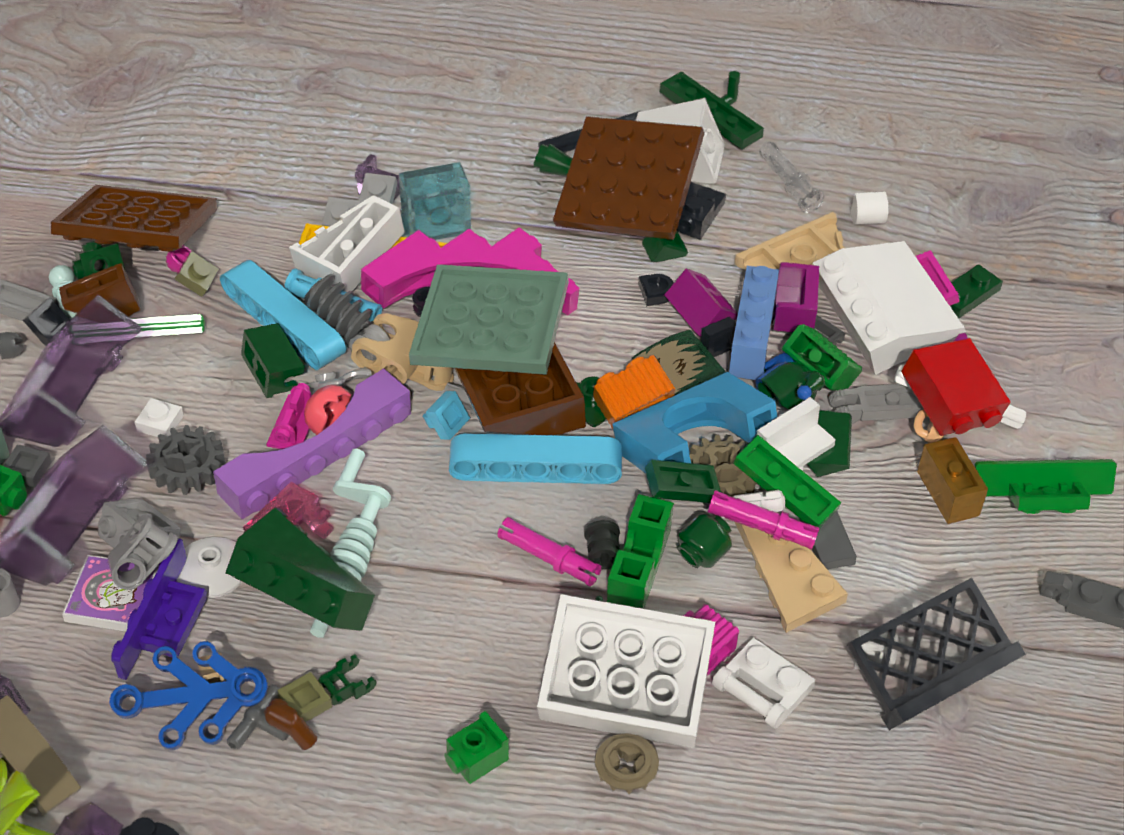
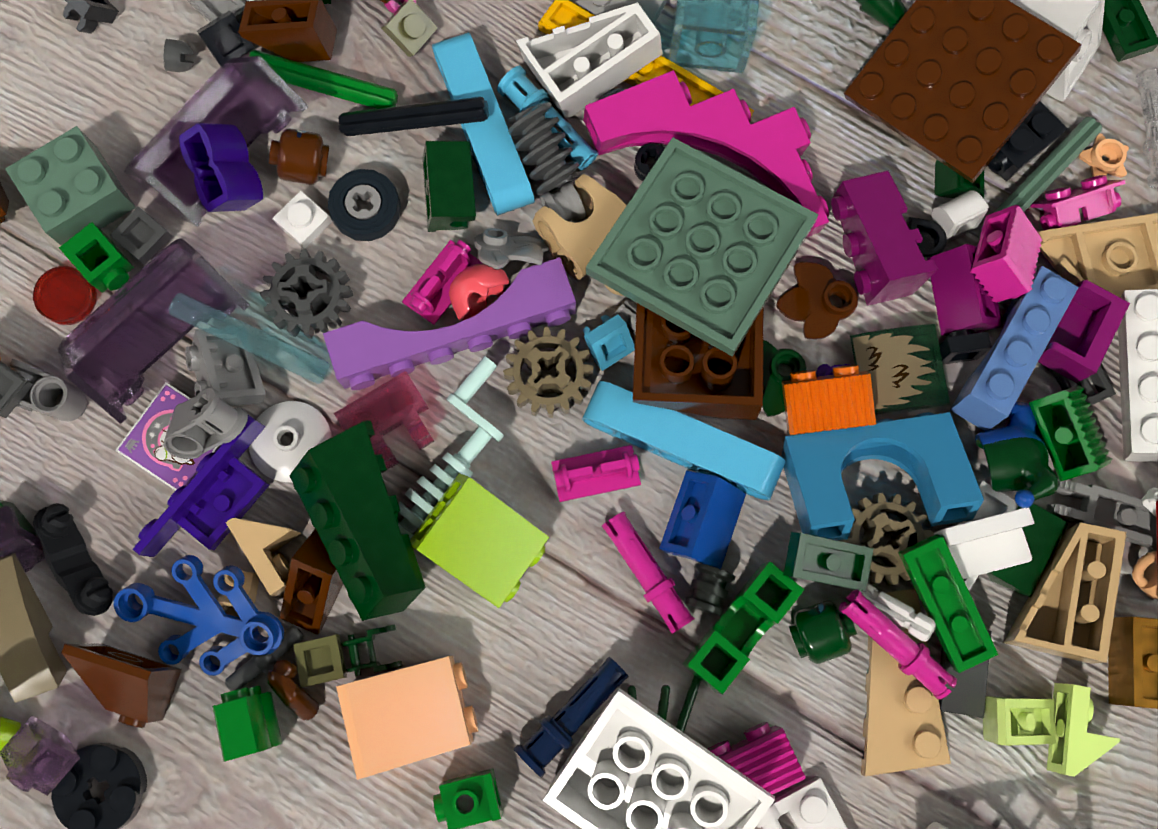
camera: 20 degrees right, 30 degrees up
none -> black piece [33,503,113,616]
none -> reddish brown slope [61,643,182,728]
none -> clear light blue axle [169,293,330,384]
none -> dark purple brick [179,123,263,212]
none -> green brick [212,685,283,762]
none -> tan slope [225,518,301,597]
none -> reddish brown head [269,128,329,185]
none -> reddish brown slope [280,528,343,635]
none -> black bush [328,169,401,242]
none -> light nougat slope [336,656,479,780]
none -> black axle [338,97,489,136]
none -> lime brick [410,473,549,608]
none -> dark tan gear [503,327,593,418]
none -> dark blue pin [514,657,629,778]
none -> dark pink hinge [551,445,641,502]
none -> blue panel [659,471,746,569]
none -> reddish brown plate [776,262,858,340]
none -> magenta wedge [831,170,938,306]
none -> white brick [932,190,989,242]
none -> dark pink brick [970,205,1043,303]
none -> yellowish green slope [983,696,1056,746]
none -> sand green axle [994,117,1102,213]
none -> tan wedge [1003,522,1127,664]
none -> dark pink hinge [1030,175,1126,230]
none -> yellowish green slope [1047,683,1120,777]
none -> light nougat plate [1078,133,1129,178]

